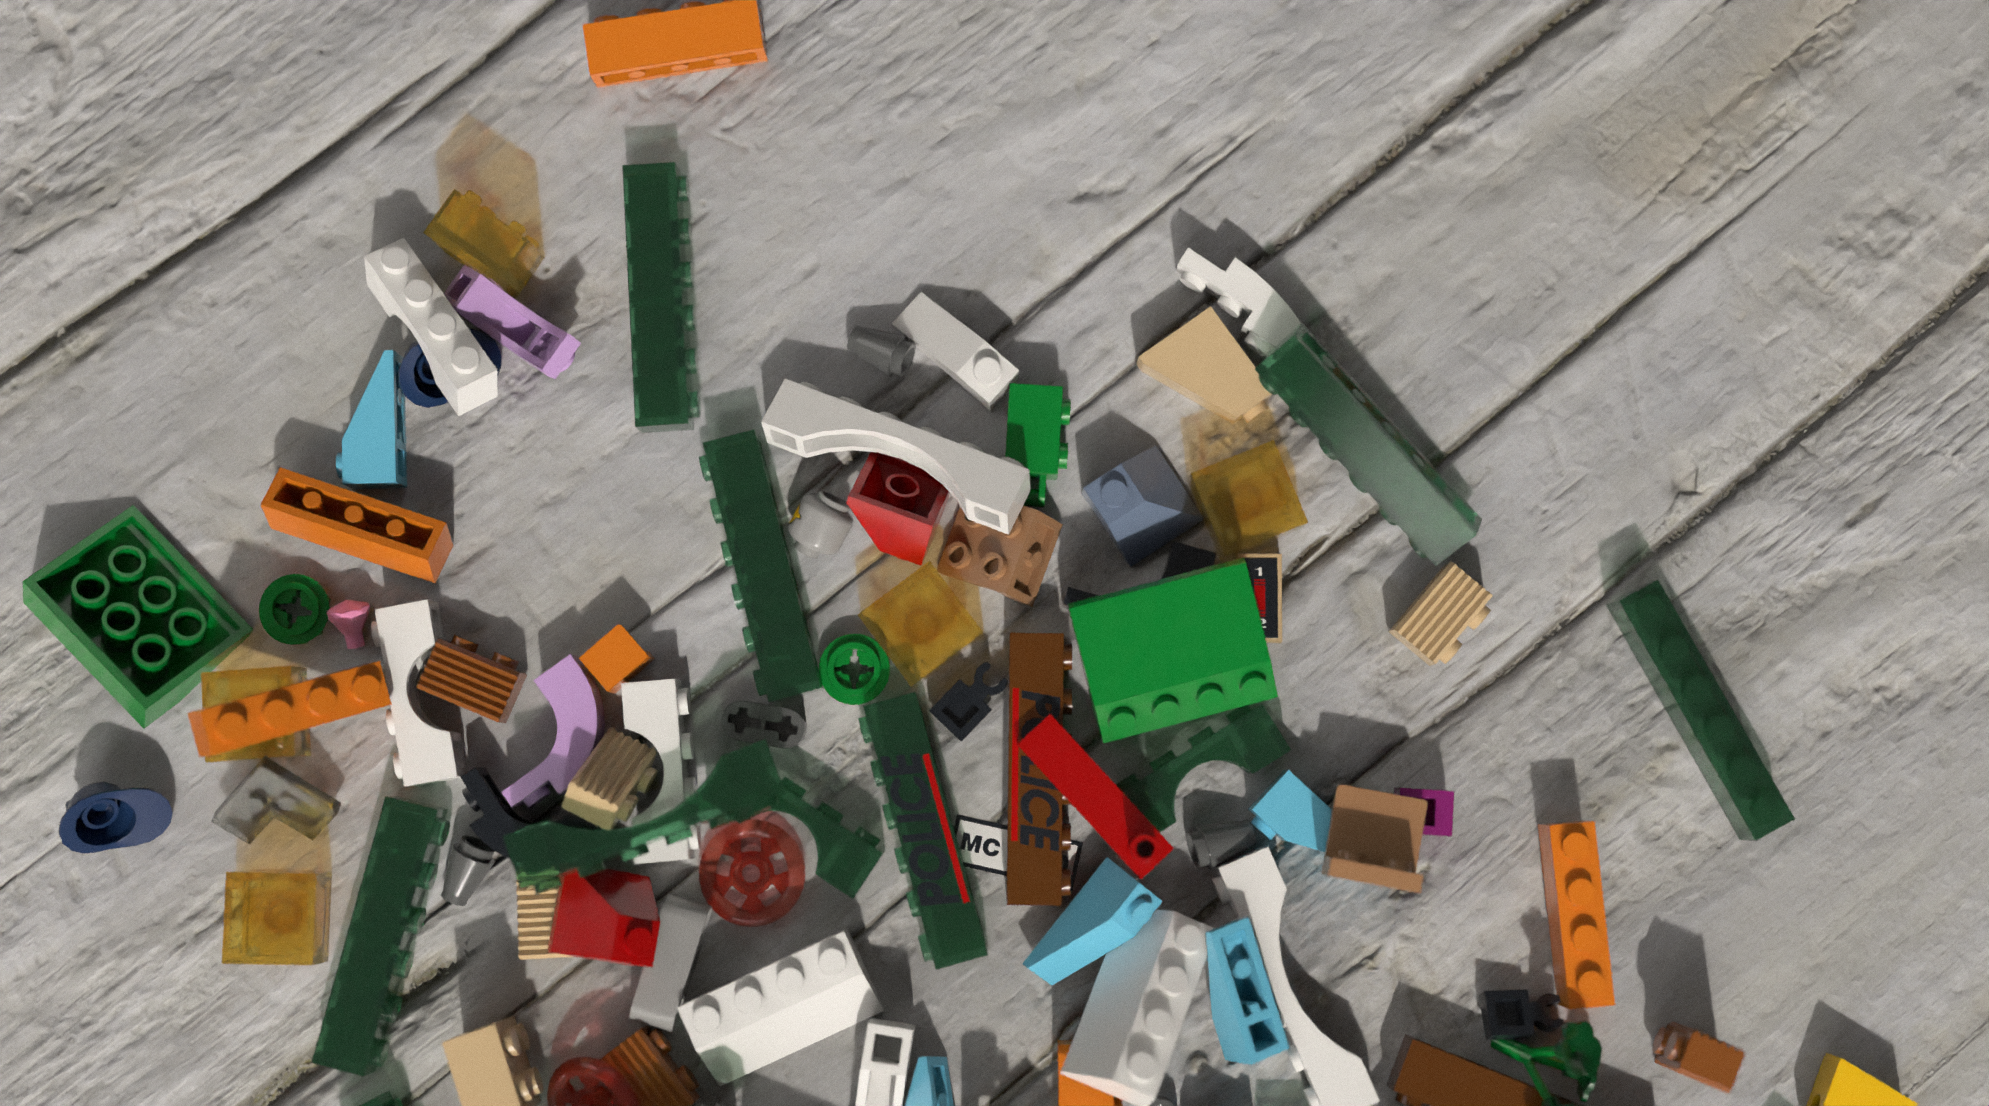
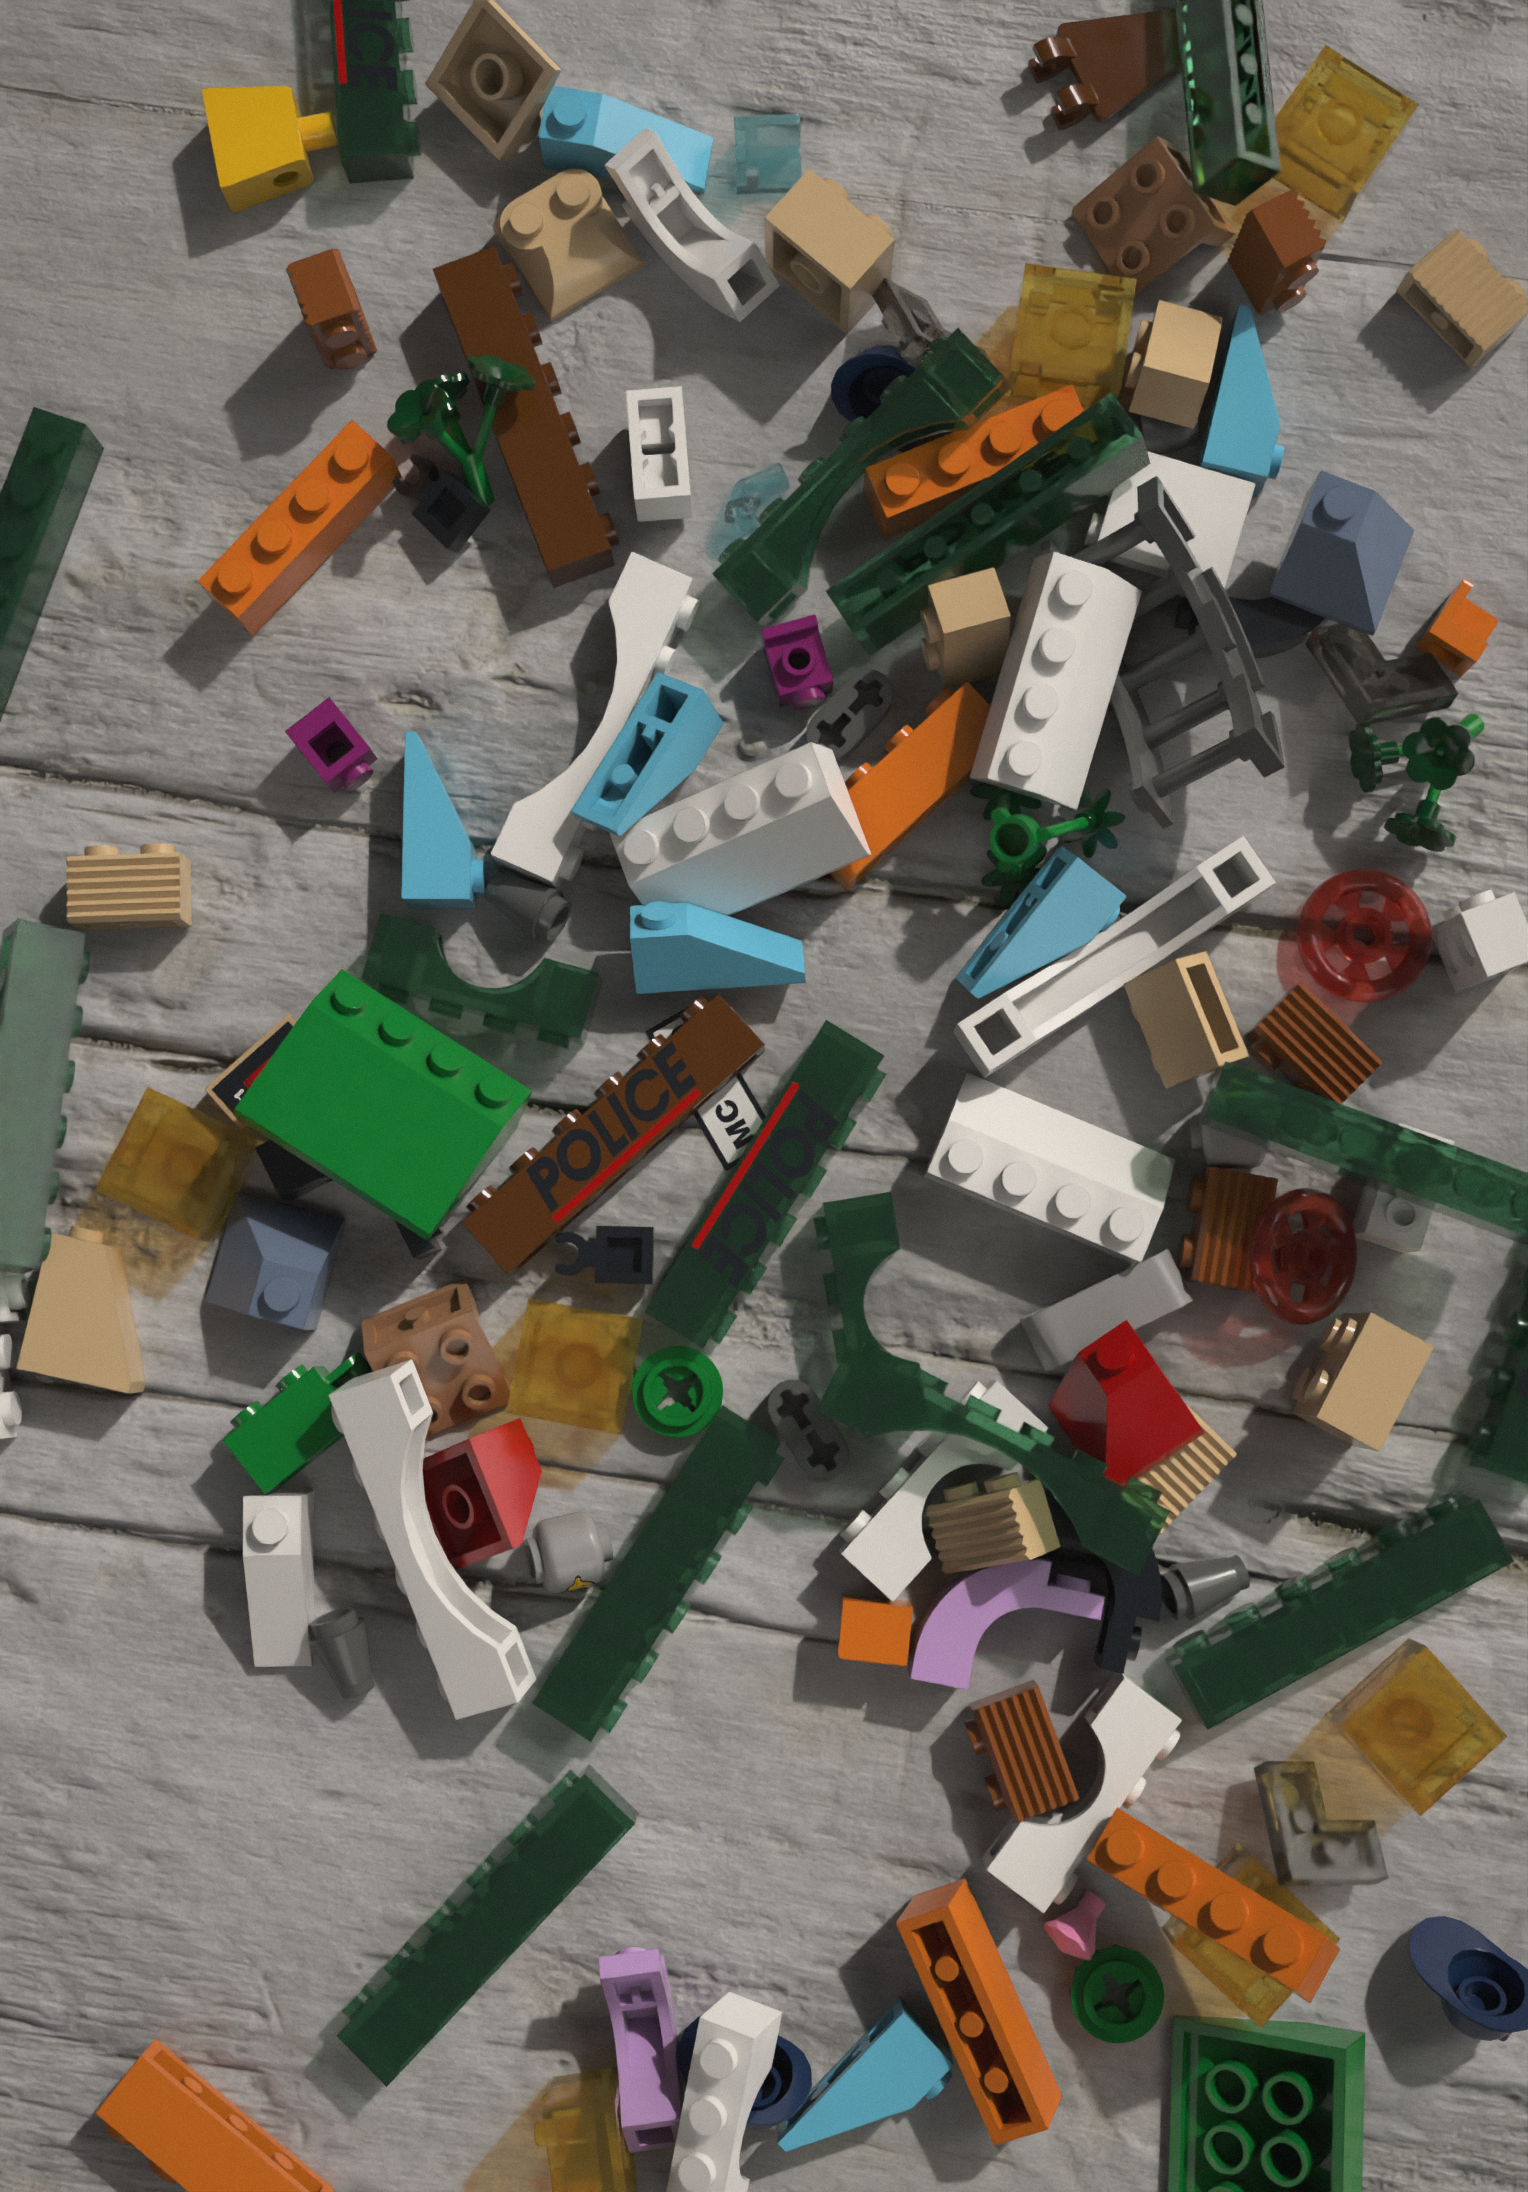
camera: 135 degrees left, 0 degrees up
clear red plate [698,819,806,927] -> none
red piece [1017,714,1174,879] -> none
medium nougat bracket [1321,784,1427,893] -> none

